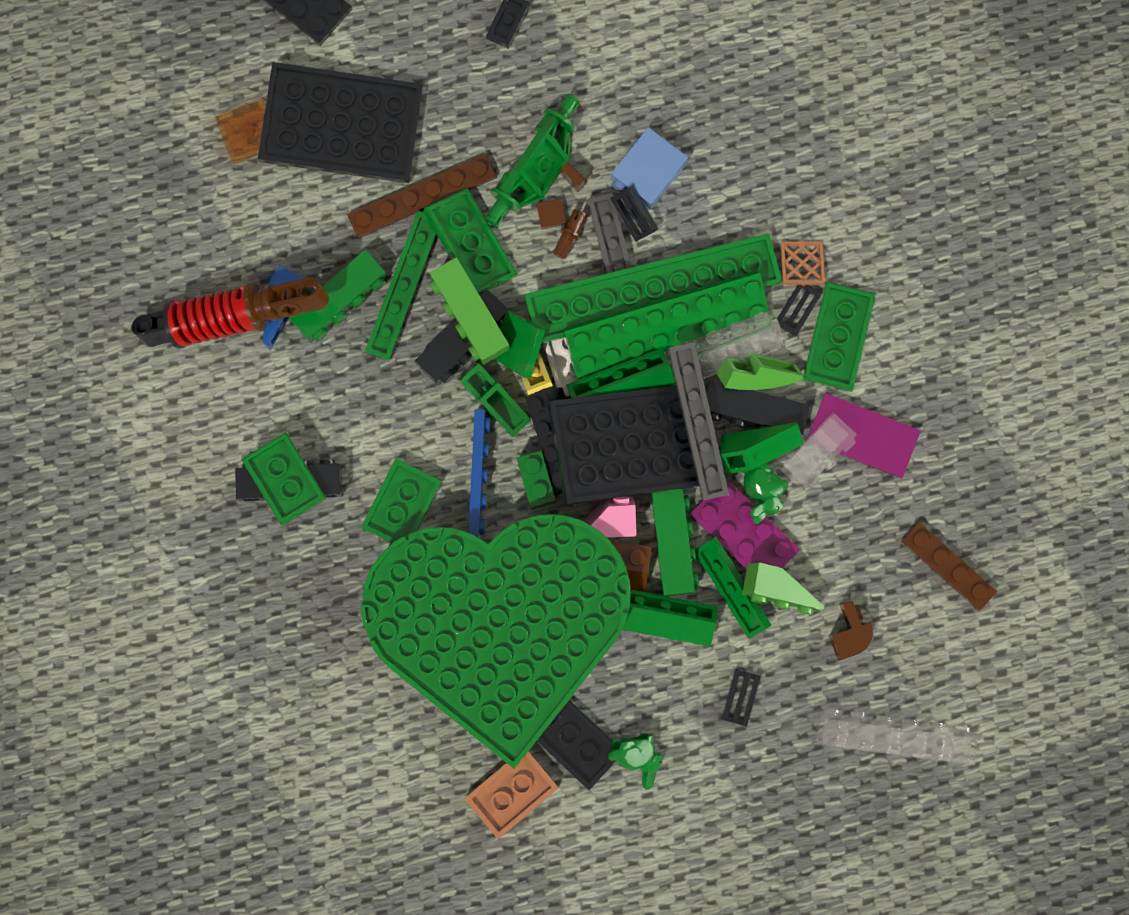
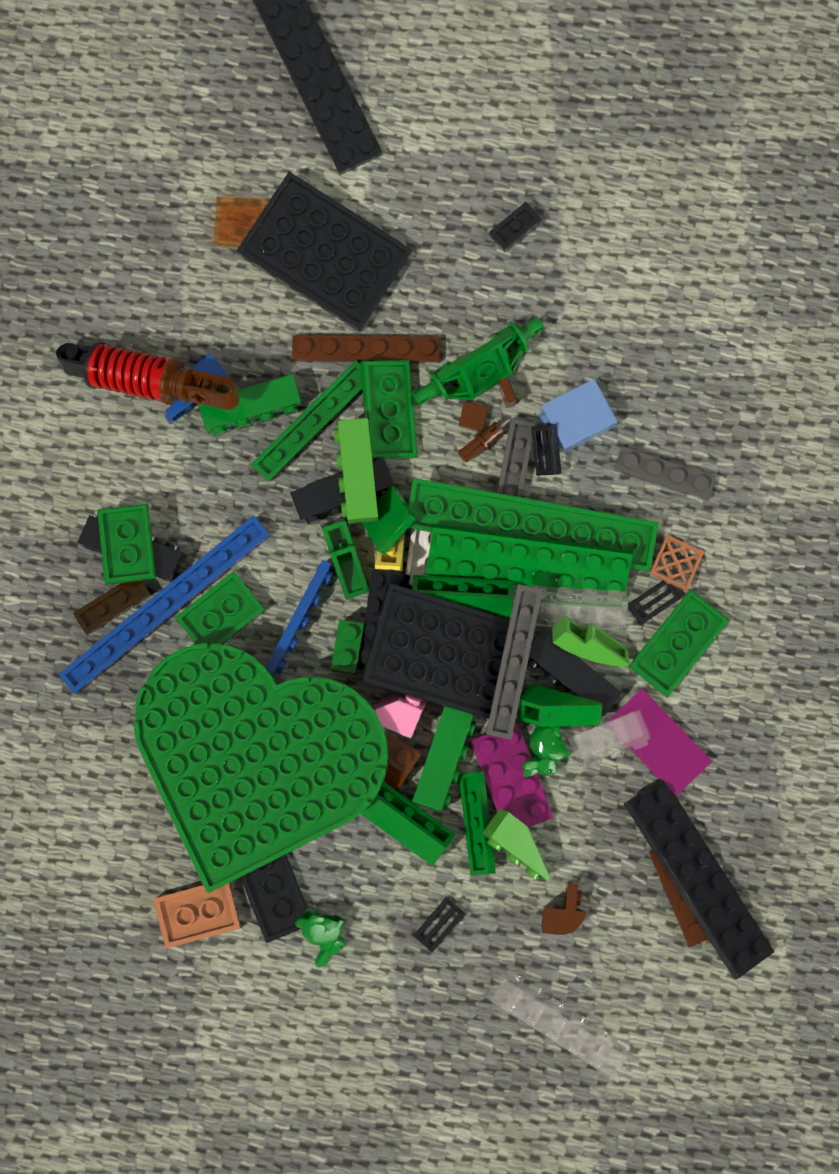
camera: 25 degrees right, 0 degrees up
none -> blue plate [58,515,270,695]
none -> dark brown plate [73,581,151,635]
none -> dark grey plate [614,446,716,501]
none -> black plate [624,779,774,980]

